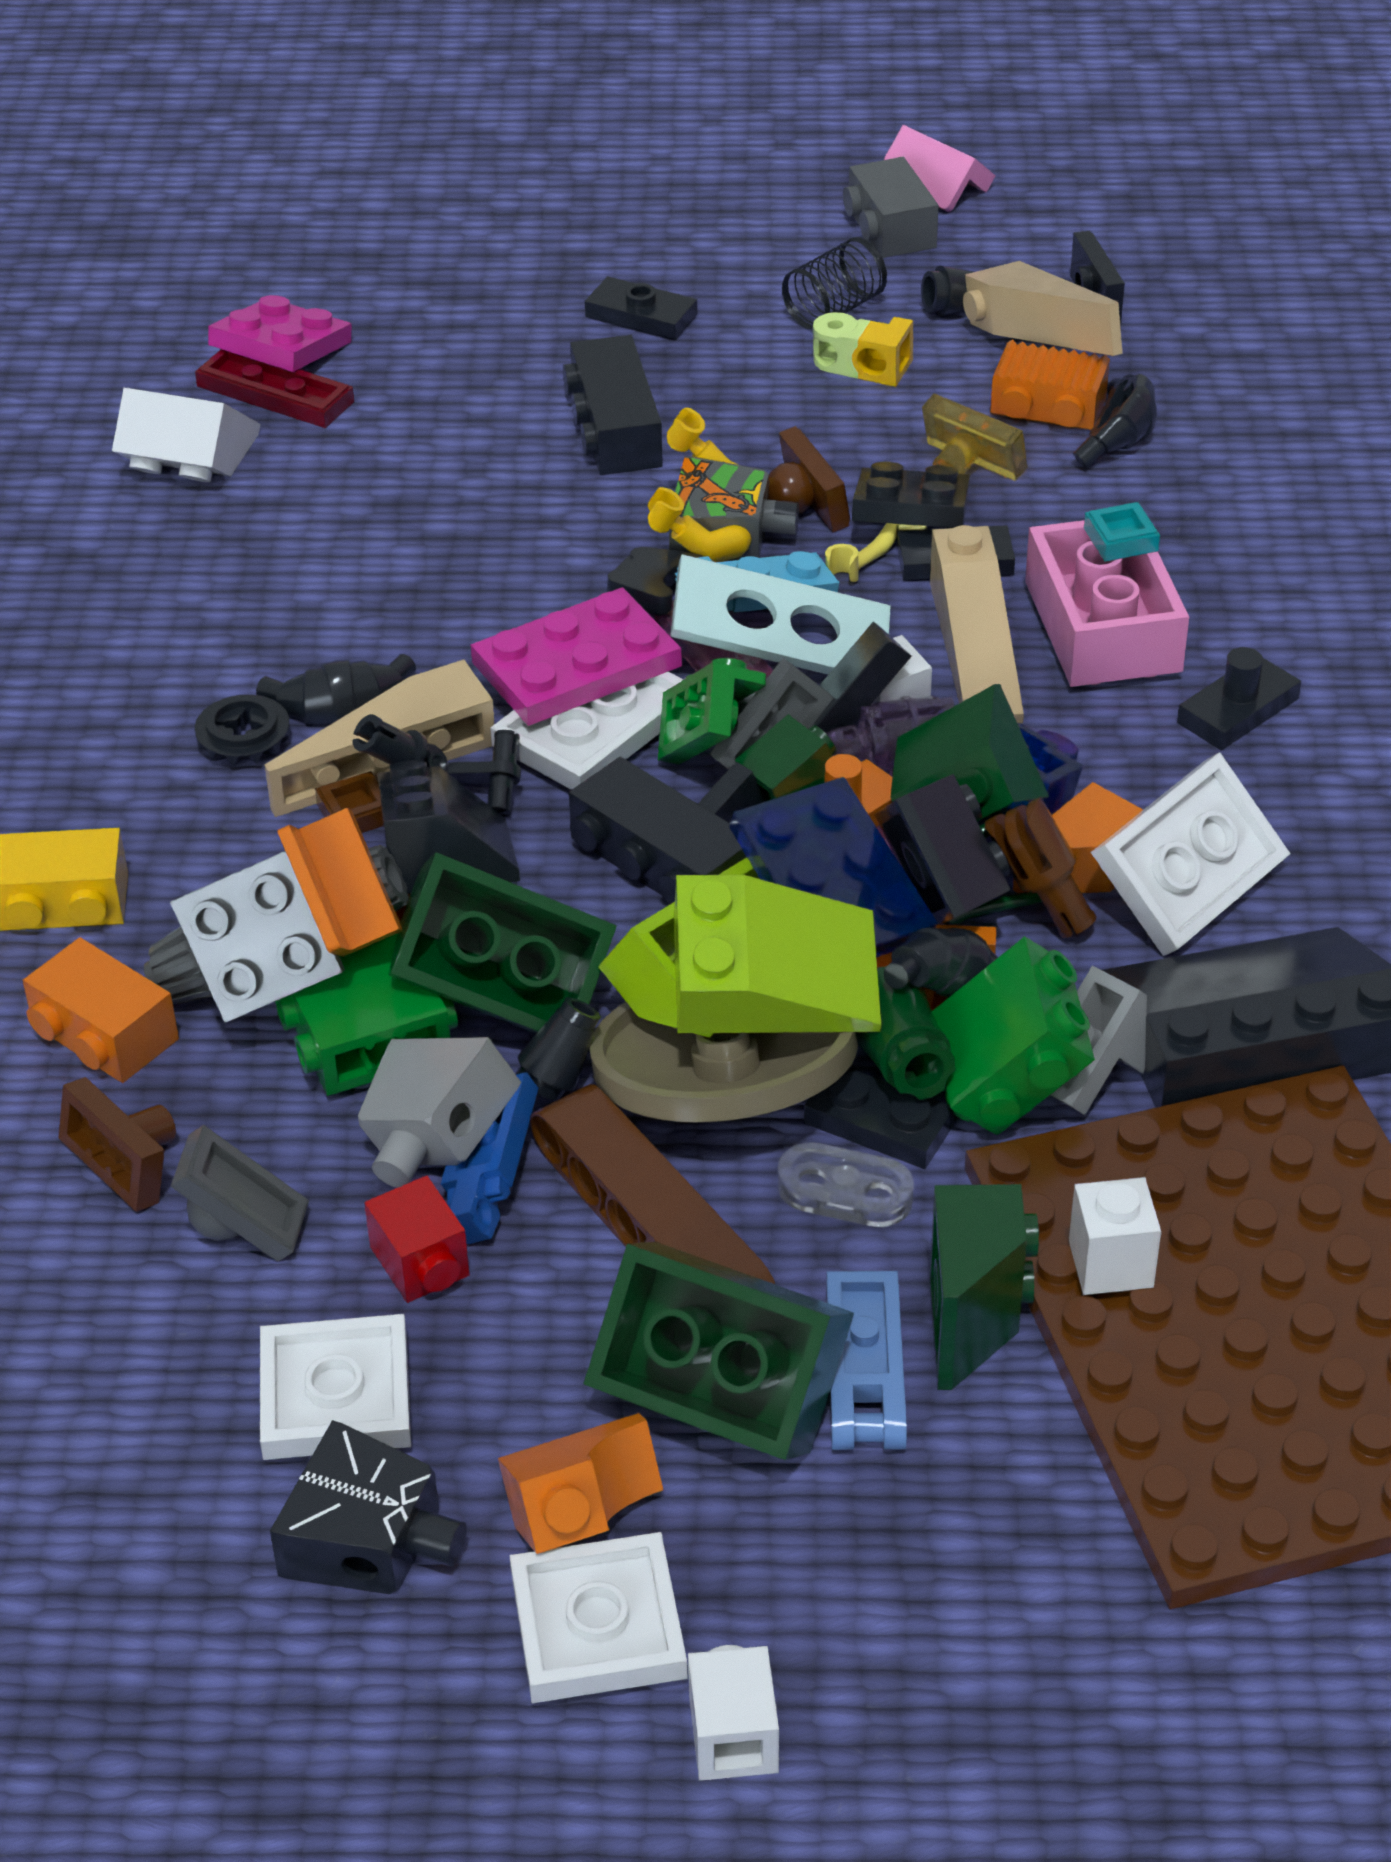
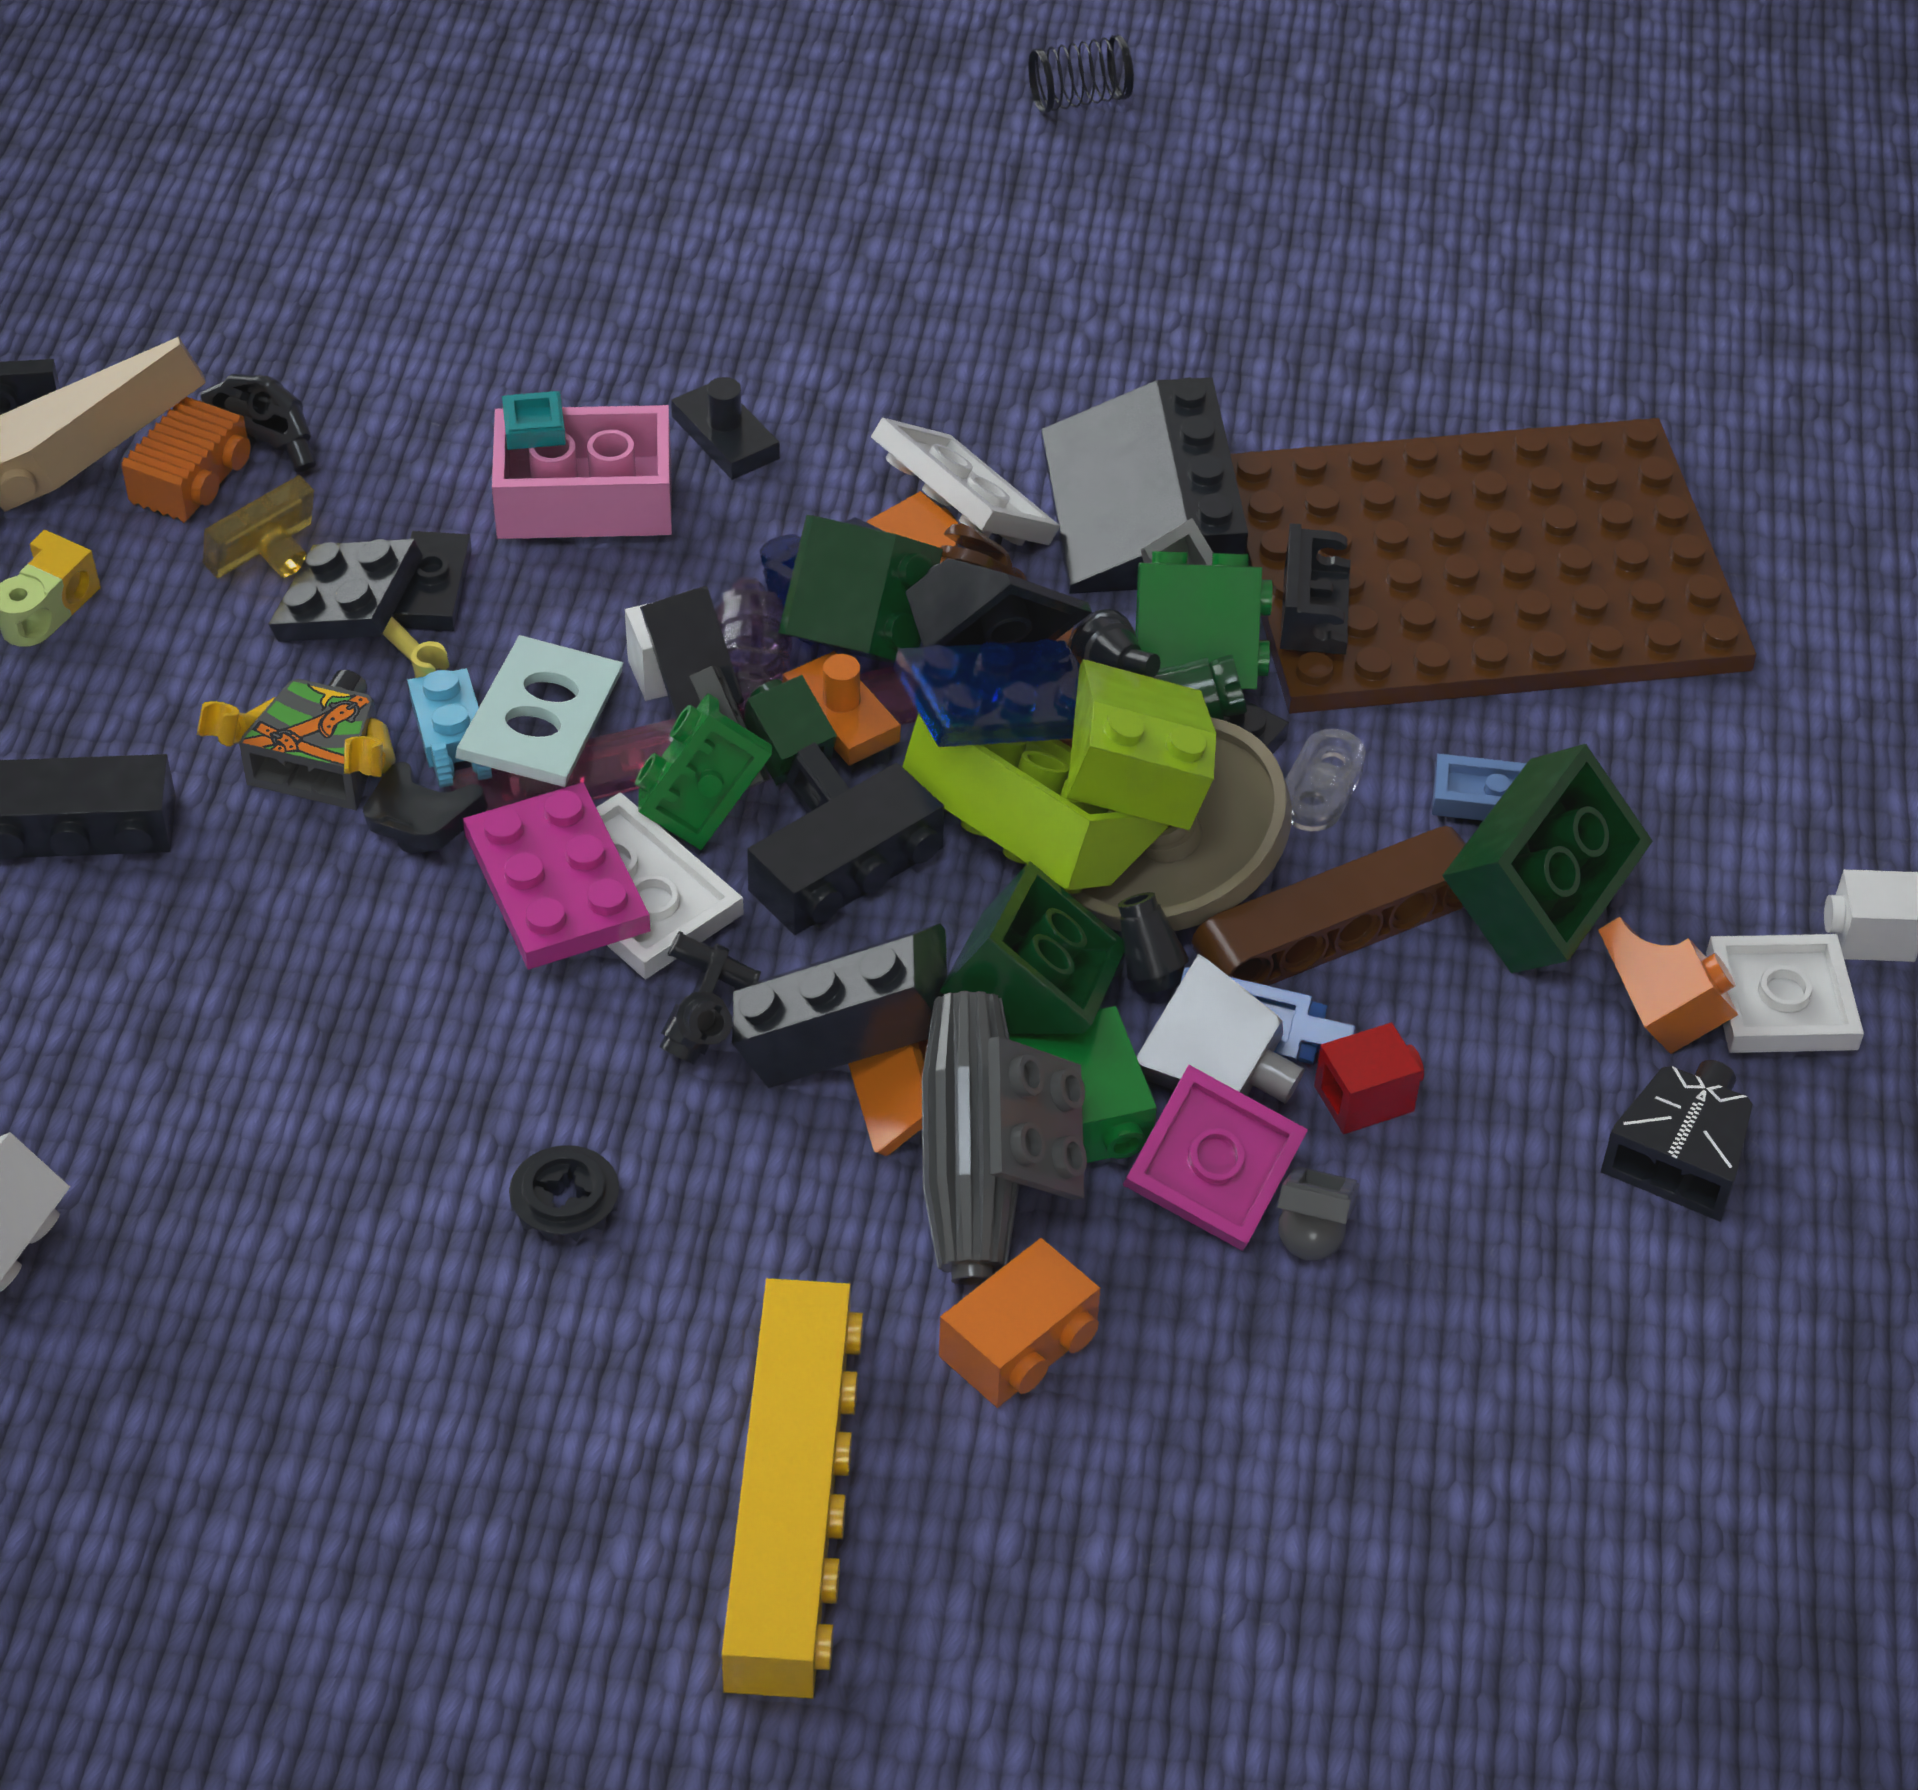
camera: 85 degrees left, 5 degrees up
reddish brown tile [58,1077,176,1212] -> none
black piece [256,654,416,725] -> none
white plate [260,1314,411,1460] -> none
tan slope [264,660,494,817] -> none
orange panel [277,808,403,957] -> none
reddish brown tile [315,771,383,833] -> none
reddish brown tile [769,426,851,533] -> none
dark green slope [929,1184,1039,1390] -> none
tan slope [930,525,1024,723] -> none
white brick [1069,1177,1161,1295] -> none
none -> dark pink plate [1123,1064,1308,1251]
none -> black hinge [1280,523,1351,655]

